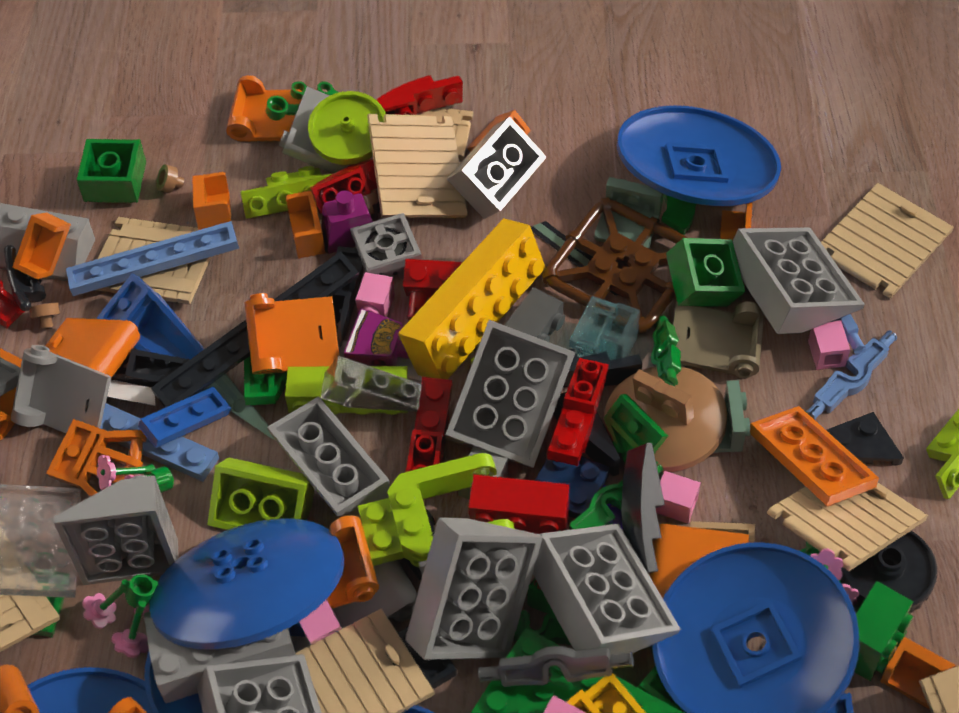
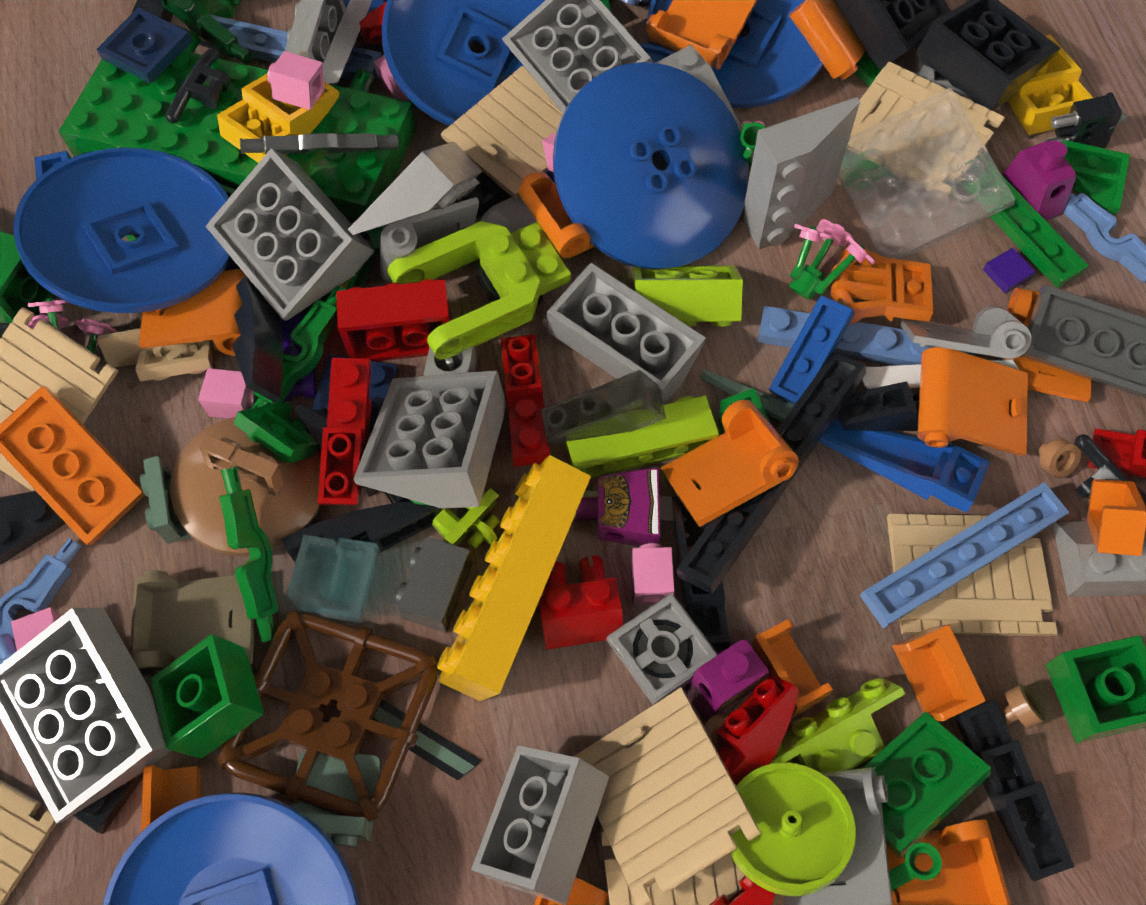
camera: 165 degrees right, 10 degrees up
none -> green plate [863,711,991,859]
none -> black slope [955,699,1074,881]

